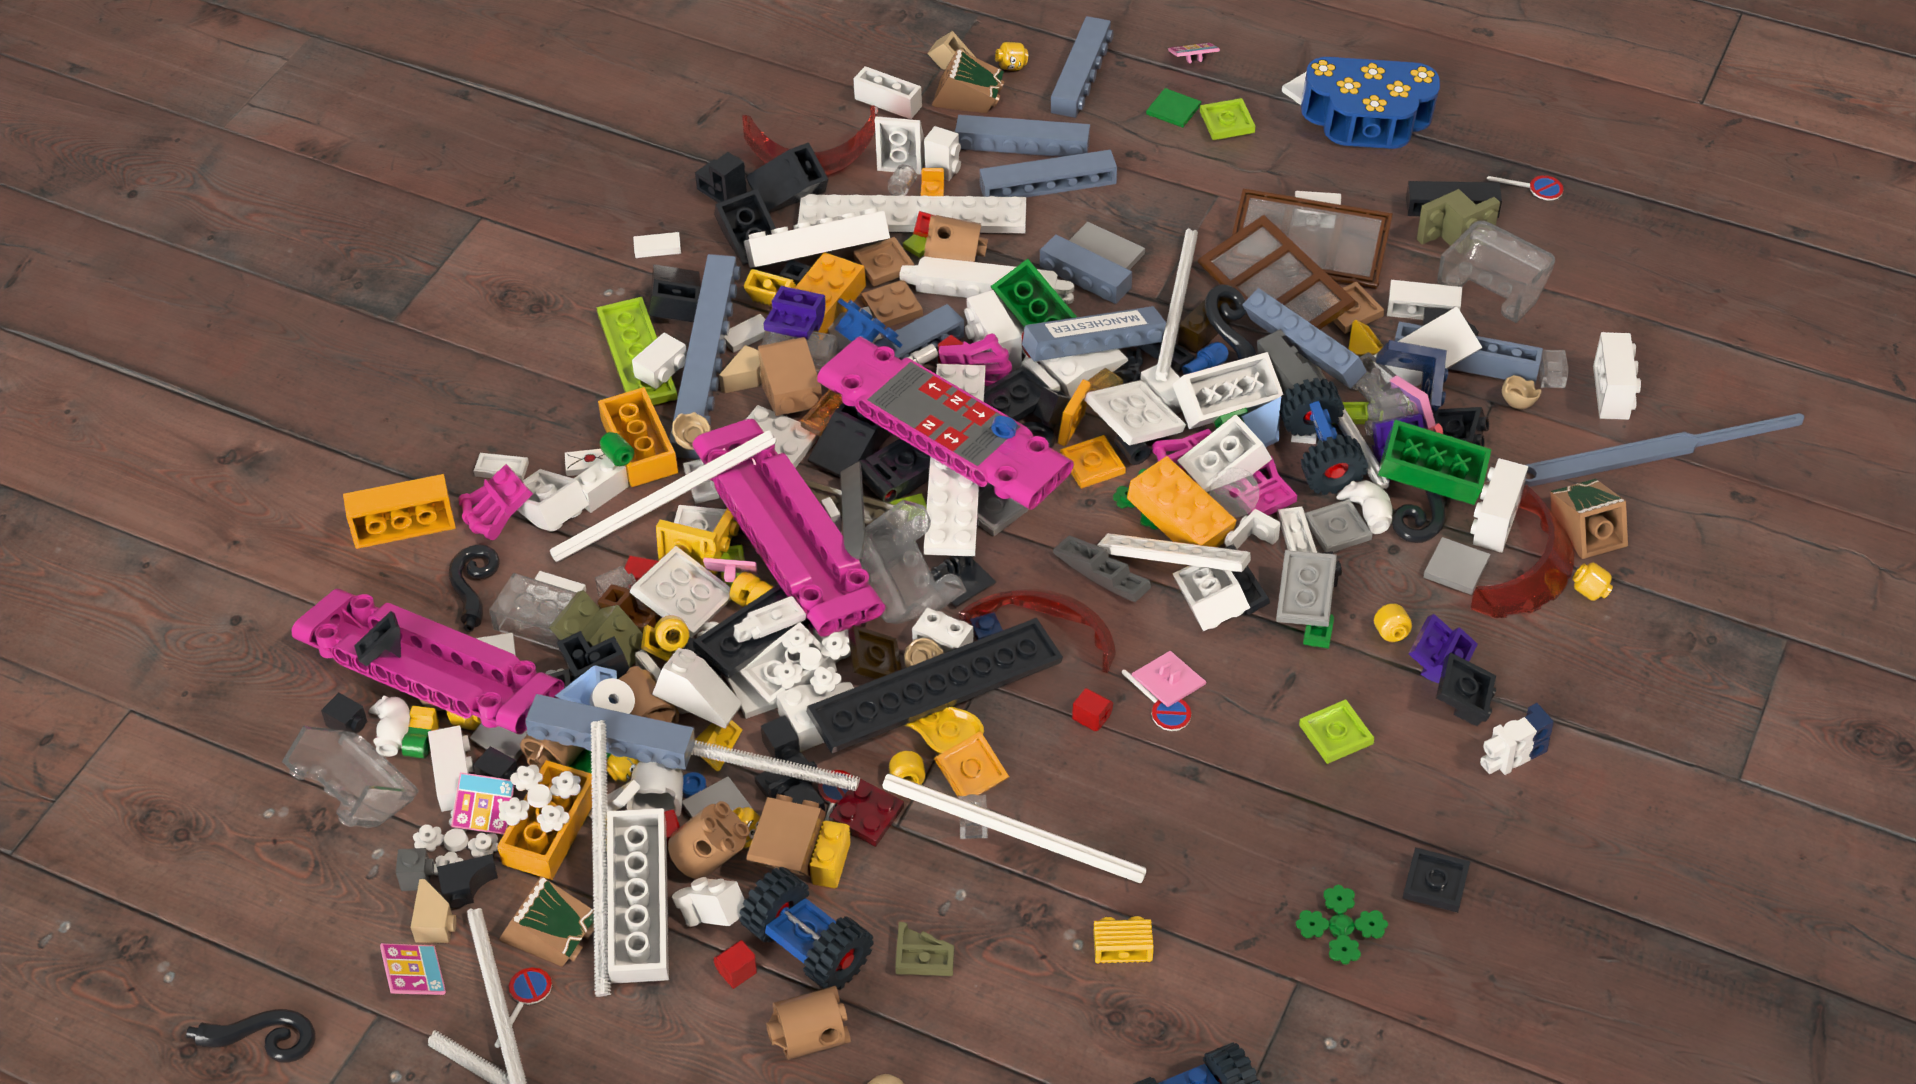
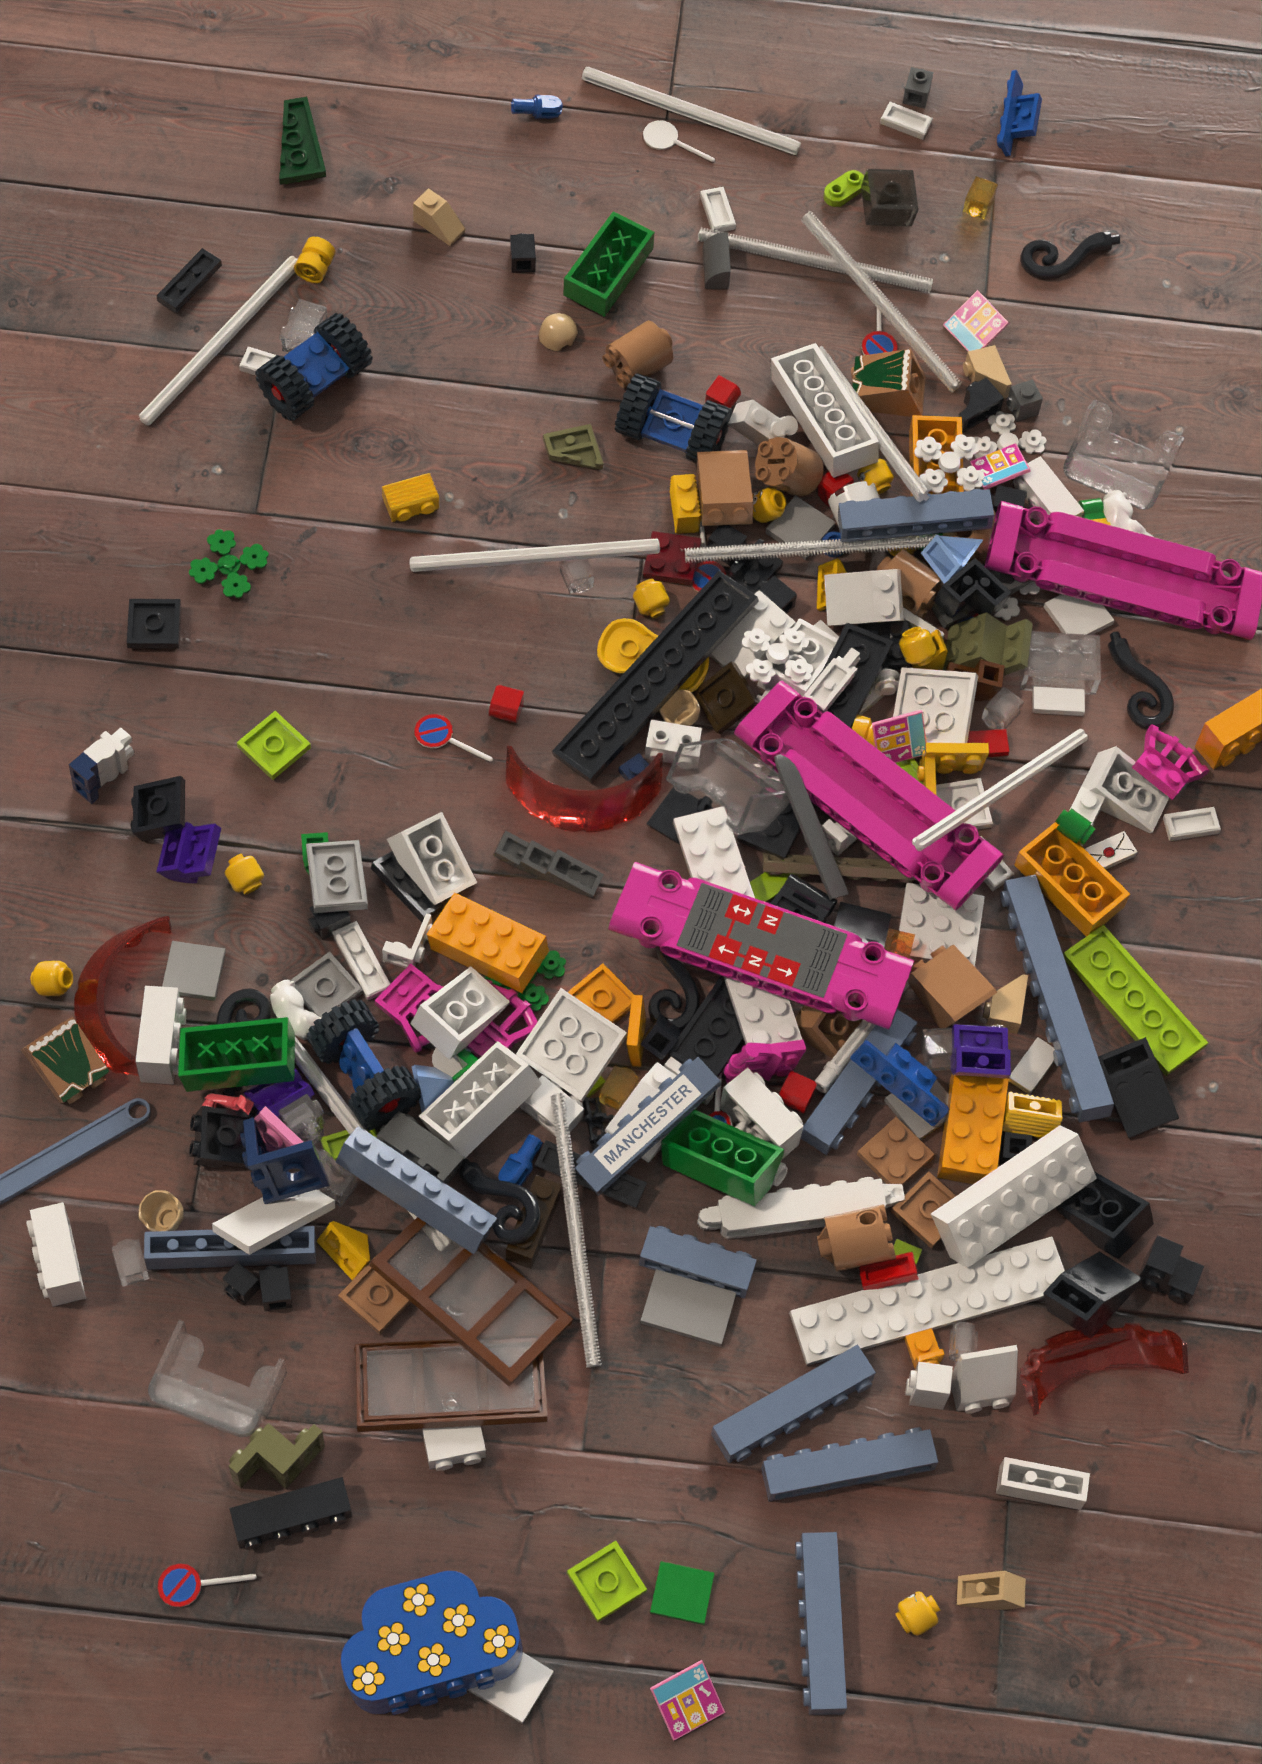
camera: 155 degrees right, 15 degrees up
black brick [321,692,368,740] -> none
black slope [354,611,401,666] -> none
white tile [588,780,640,819] -> none
white piece [590,678,635,714] -> none
white brick [632,333,687,389] -> none
white tile [633,232,681,258] -> none
tan hair [672,412,711,450] -> none
medium nougat slope [932,49,1004,113] -> none
light orange tile [934,731,1009,802] -> none
blue tile [991,416,1018,439] -> none
white tile [1097,533,1251,572] -> none
bright pink piece [1132,651,1206,707] -> none
clear plate [1209,467,1260,517] -> none
white brick [1387,280,1462,320] -> none

